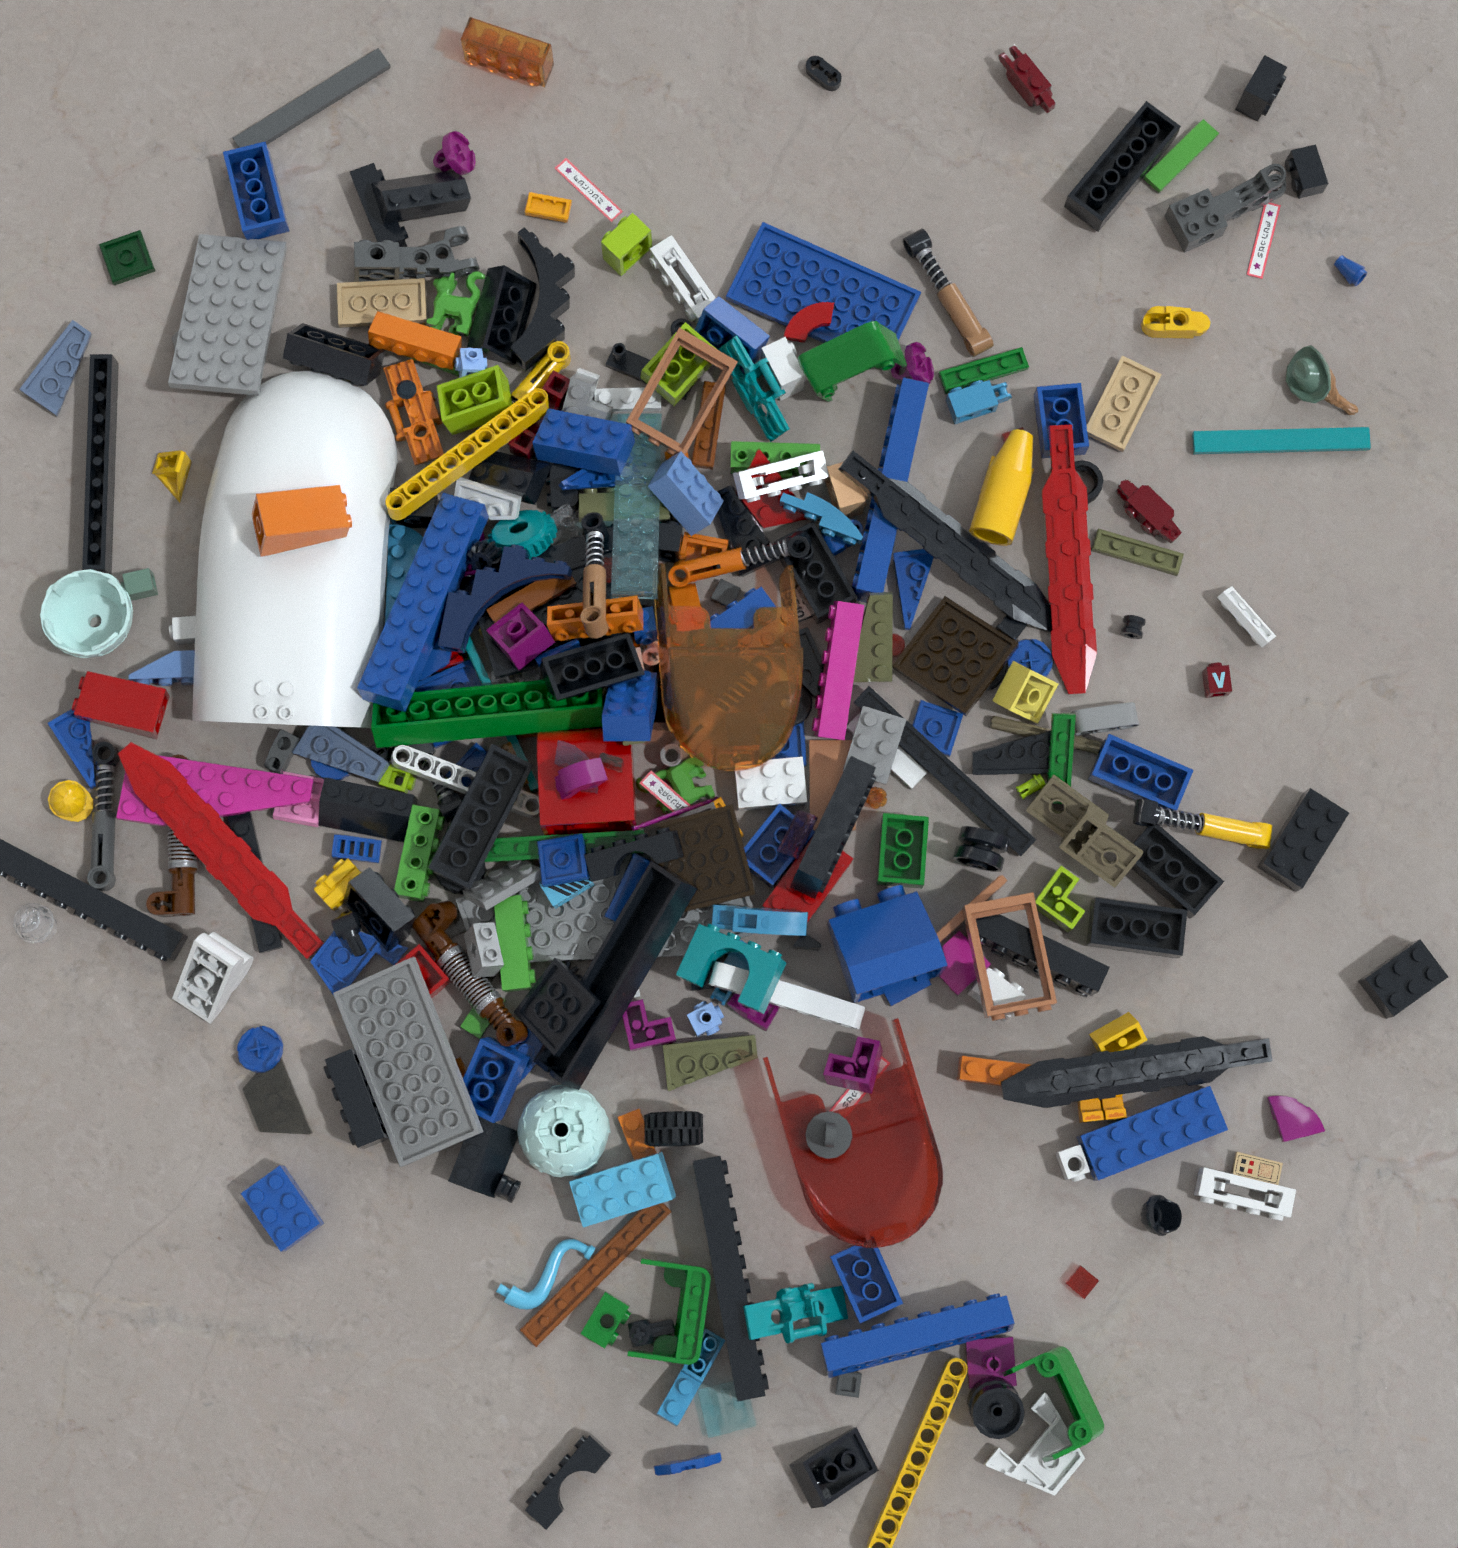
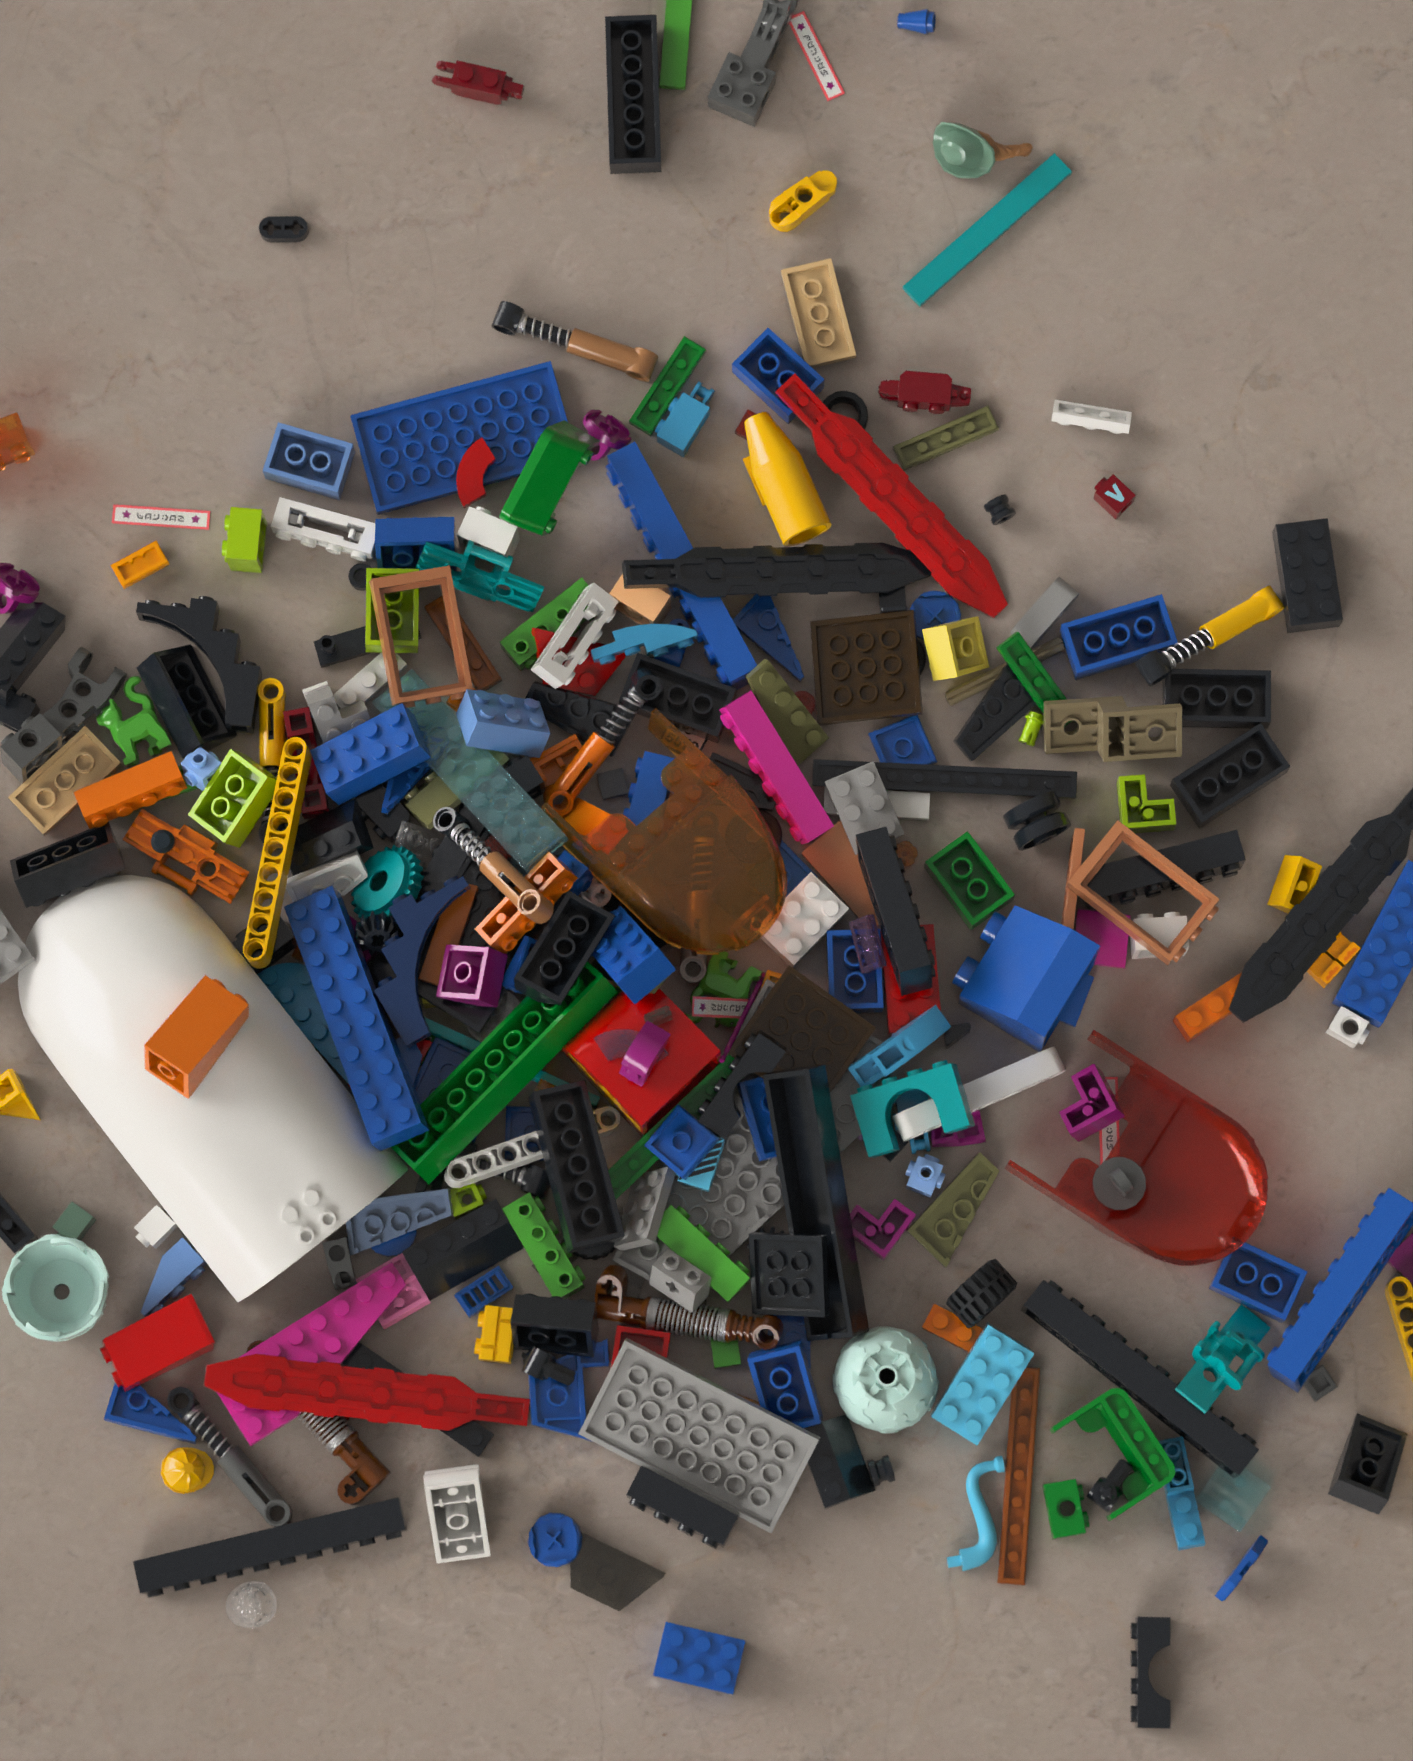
camera: 35 degrees left, 0 degrees up
none -> medium blue brick [263,422,355,500]

